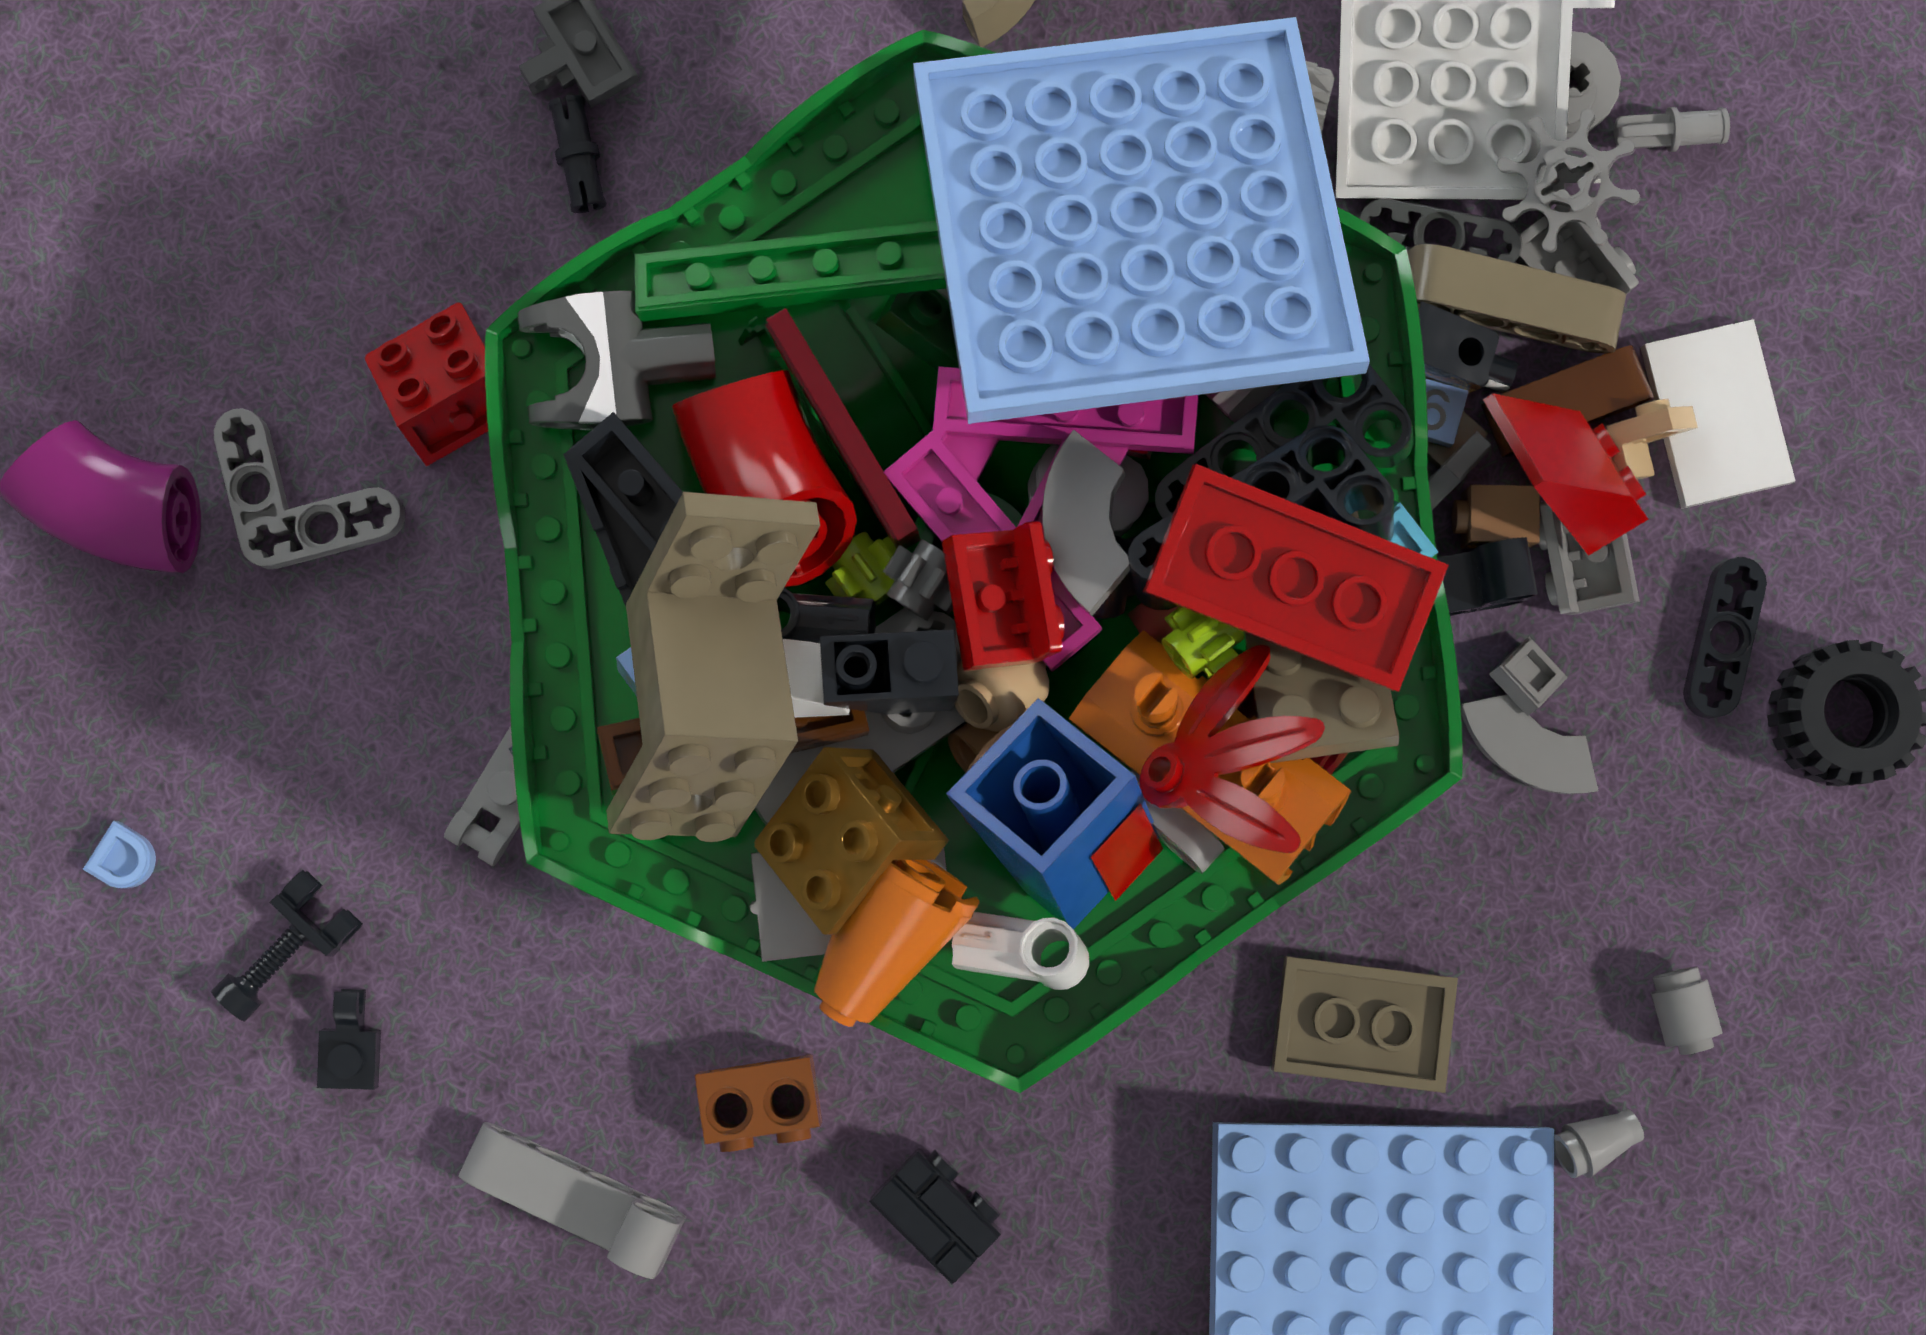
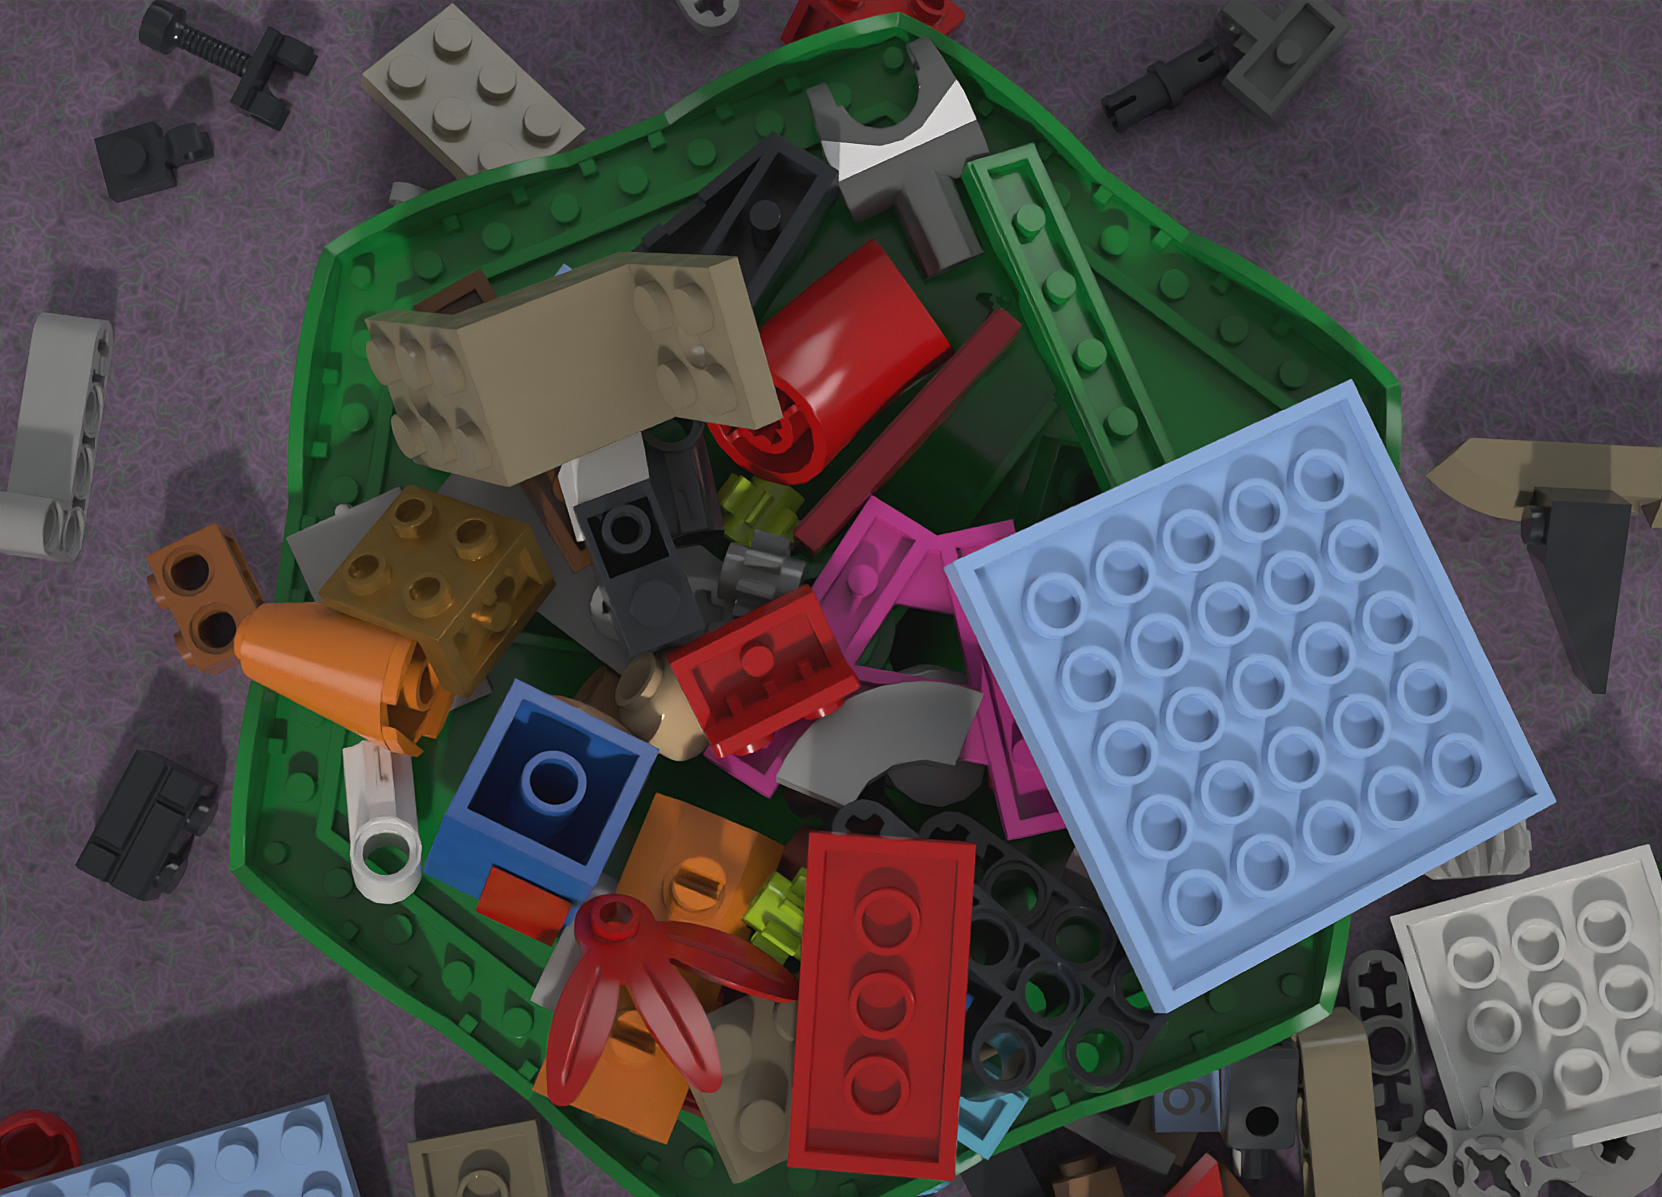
camera: 75 degrees right, 0 degrees up
none -> dark tan plate [361,3,586,180]

